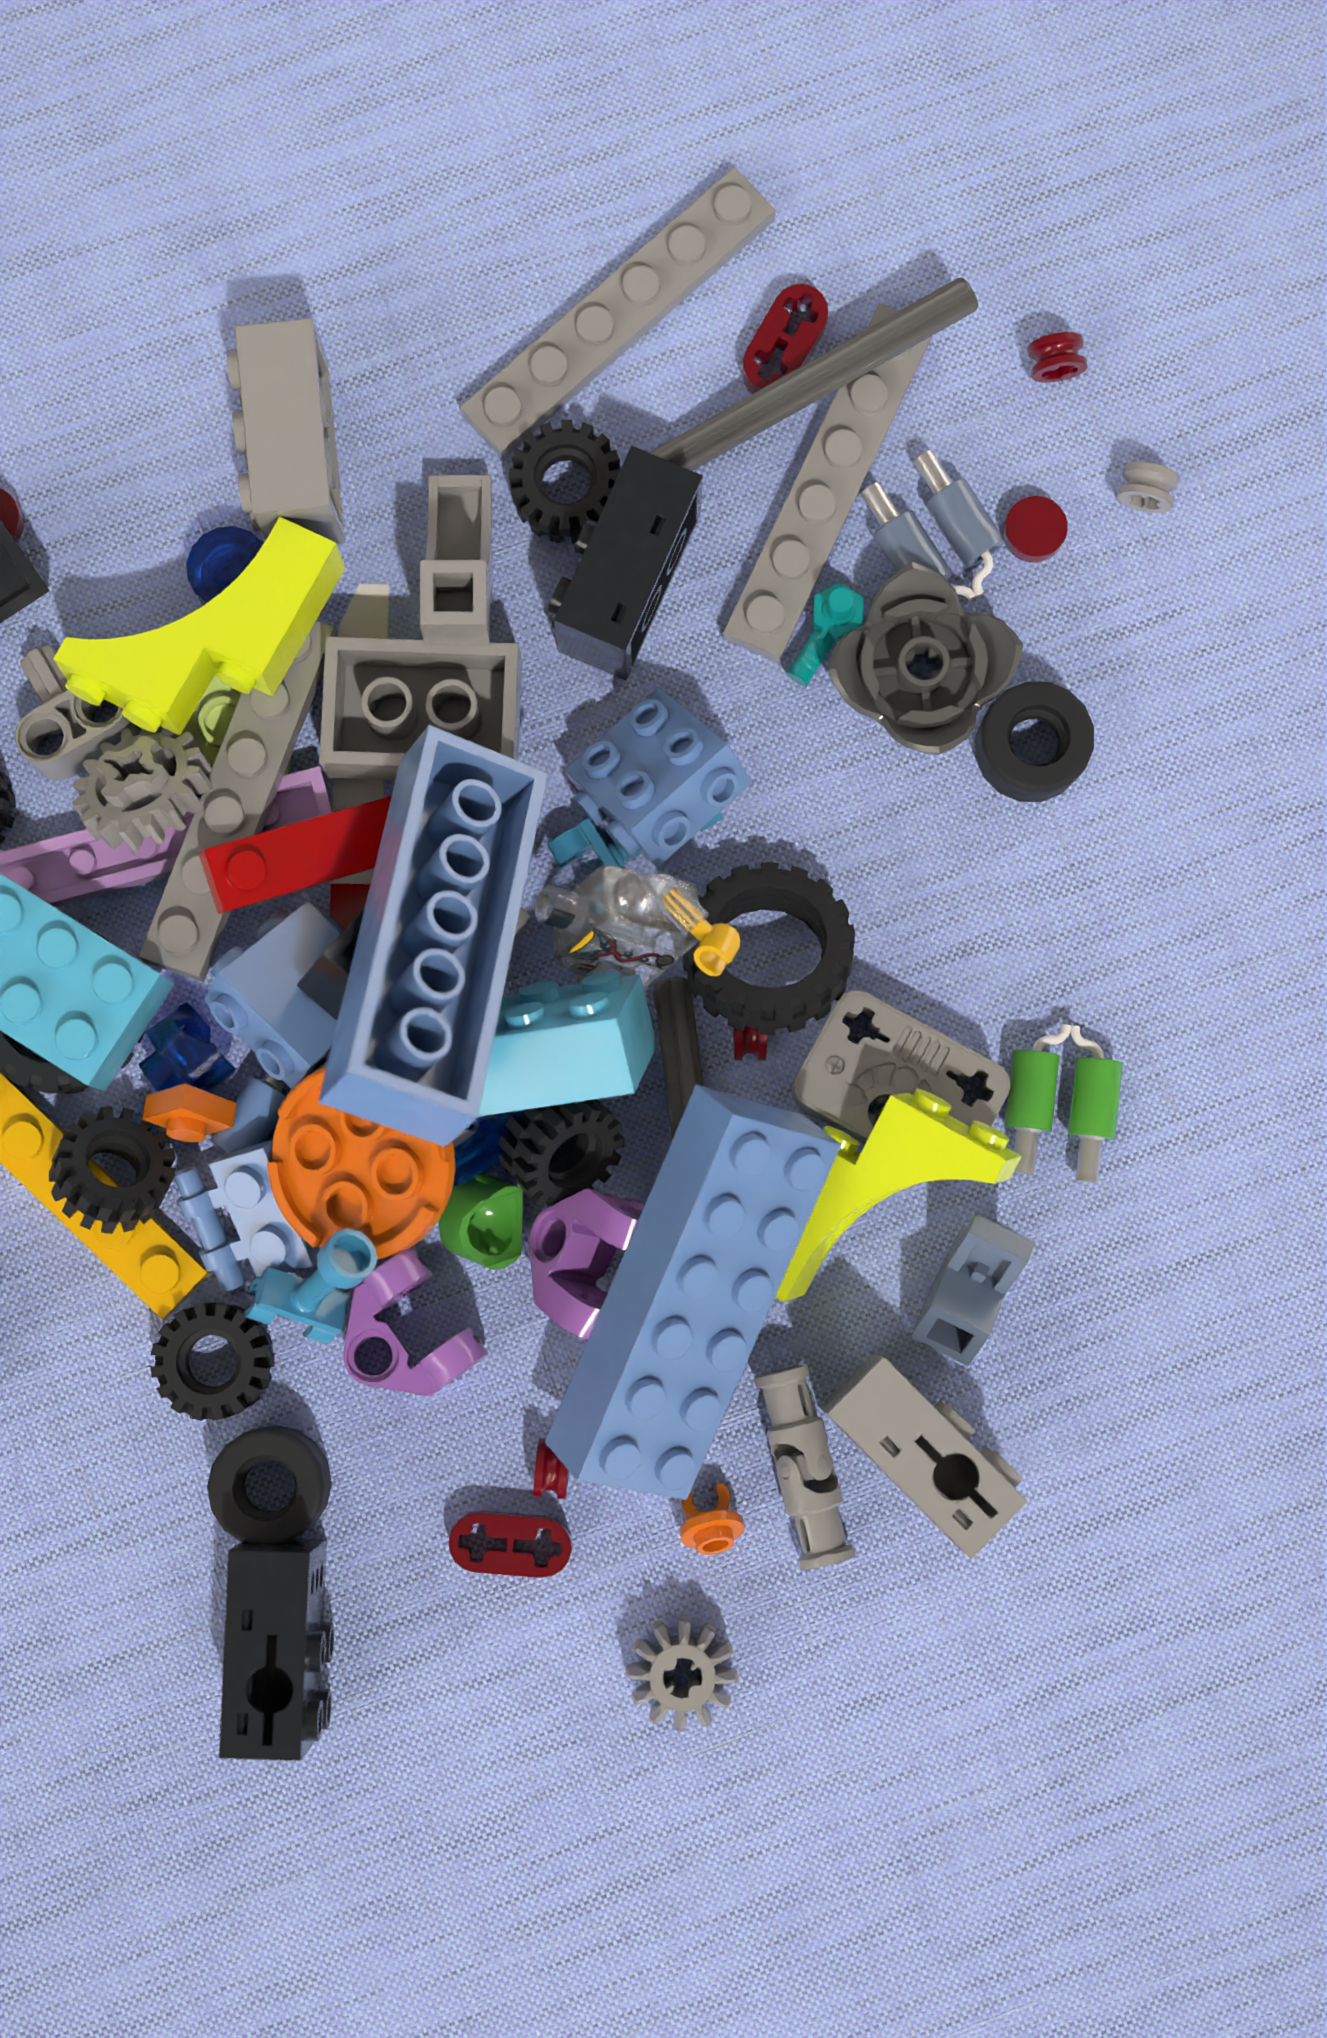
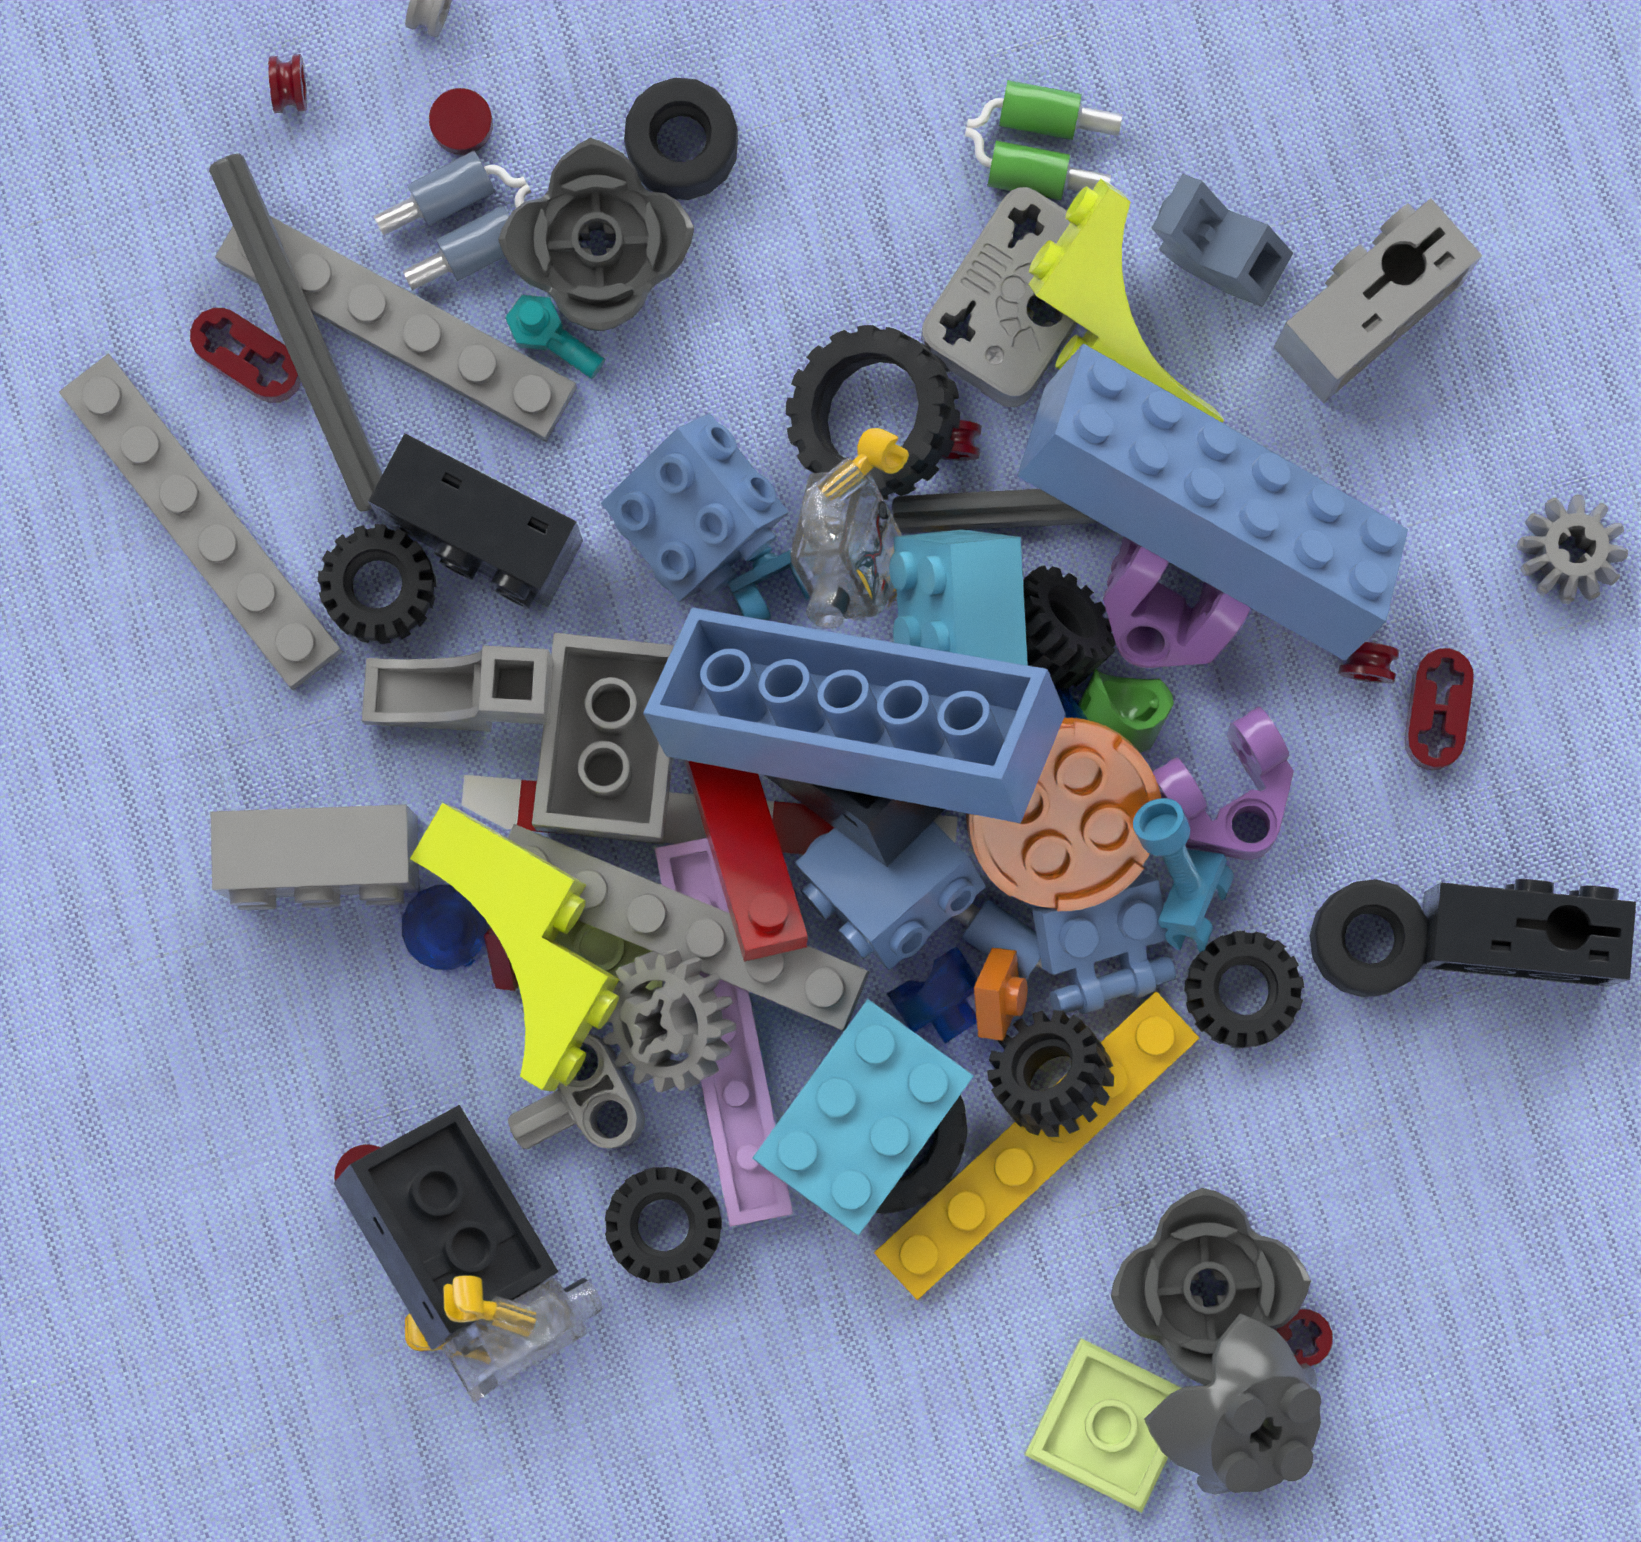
camera: 85 degrees left, 0 degrees up
orange plate [679,1483,745,1555] -> none
light grey piece [754,1364,855,1570] -> none

